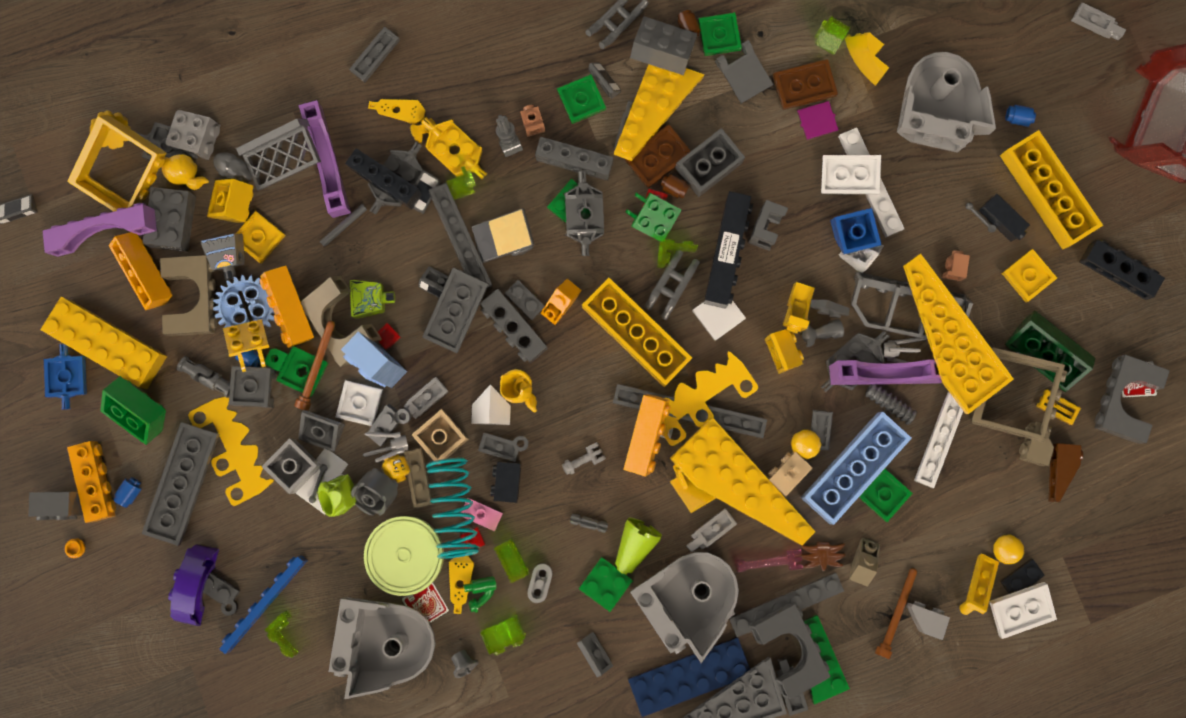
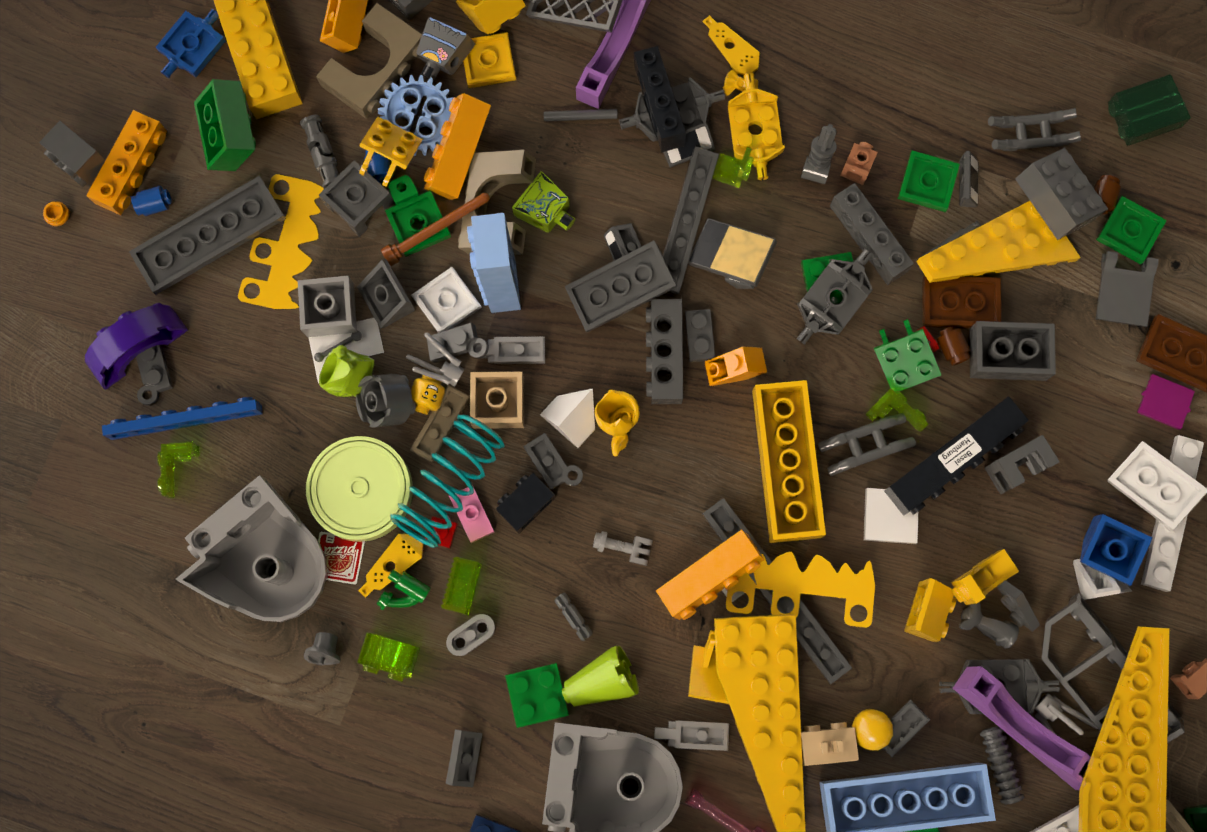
camera: 45 degrees right, 5 degrees down
red plate [378,323,401,350] -> none

